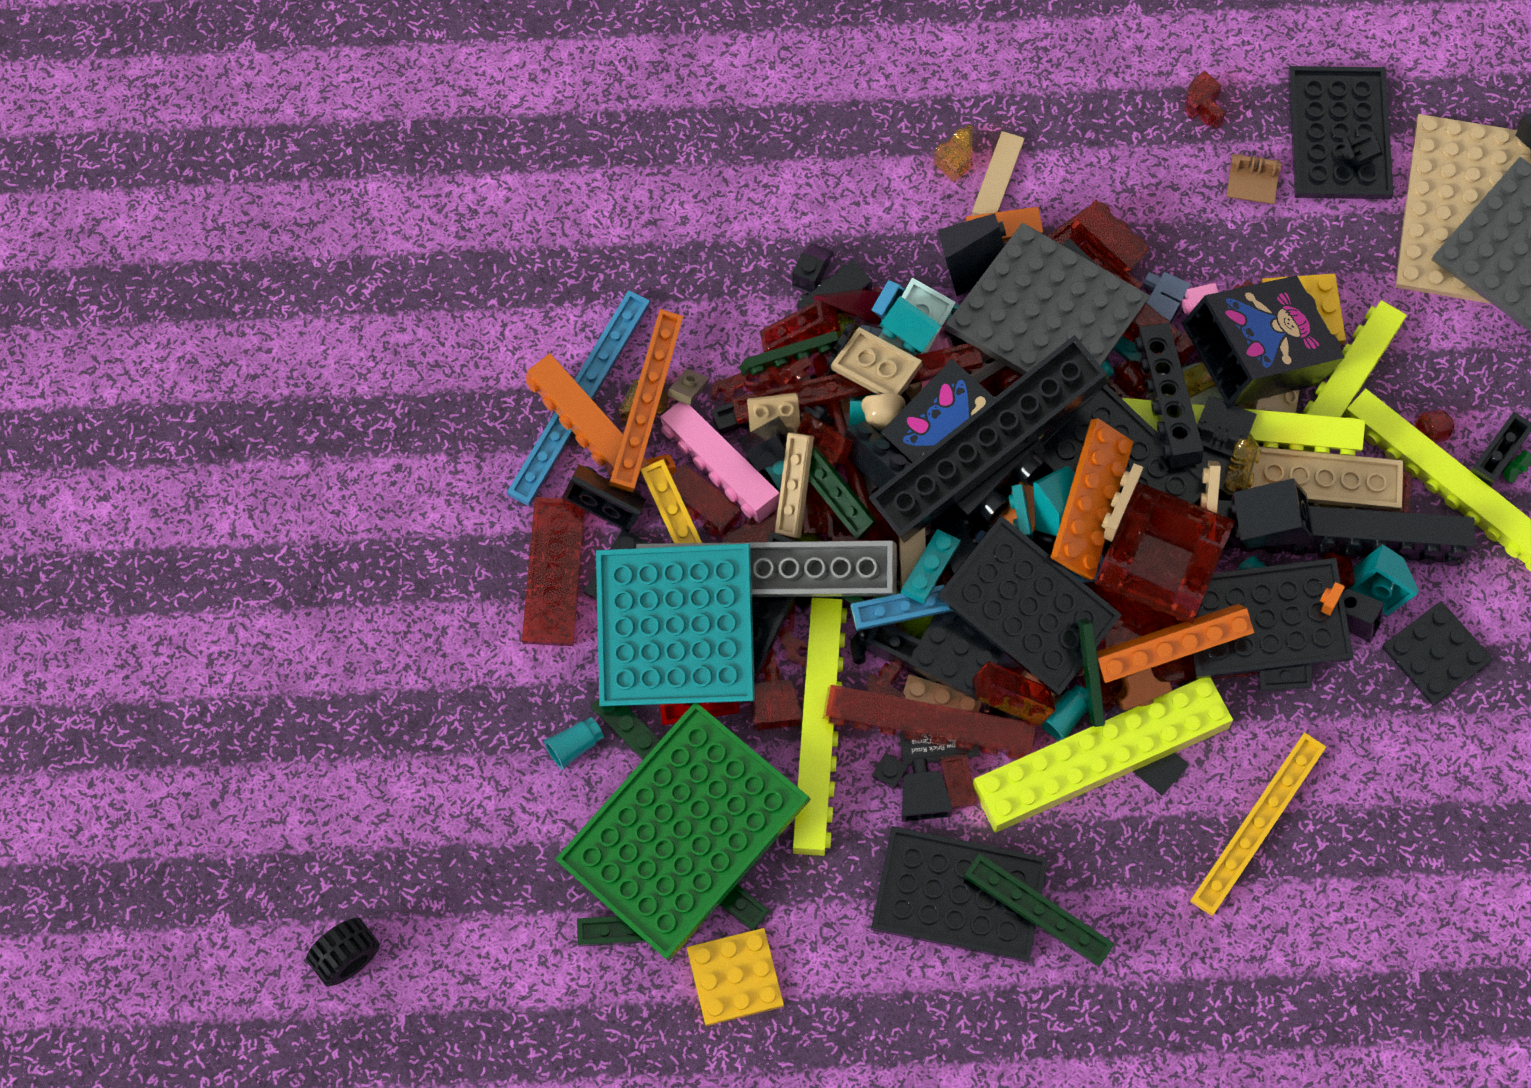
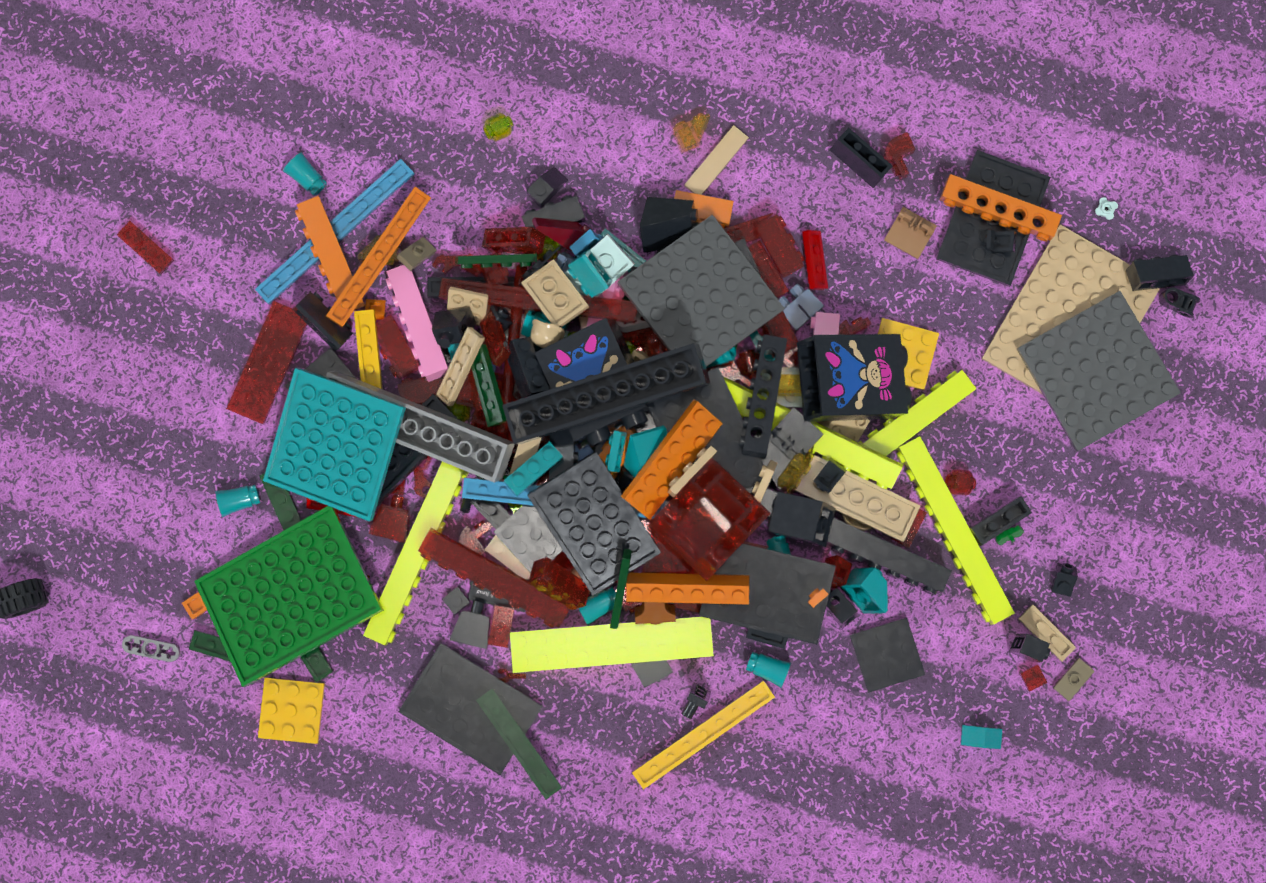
camera: 20 degrees right, 15 degrees up
none -> clear red plate [117,221,174,274]
none -> light grey beam [122,635,181,662]
none -> orange plate [182,592,207,620]
none -> teal plant [283,152,327,196]
none -> clear neon green head [483,113,513,142]
none -> clear red hand [498,668,526,683]
none -> black piece [681,682,711,719]
none -> teal plant [746,652,792,689]
none -> red plate [802,230,828,290]
none -> black bracket [814,458,847,493]
none -> black brick [830,127,893,188]
none -> orange brick [940,174,1062,242]
none -> light aqua plate [1095,197,1118,220]

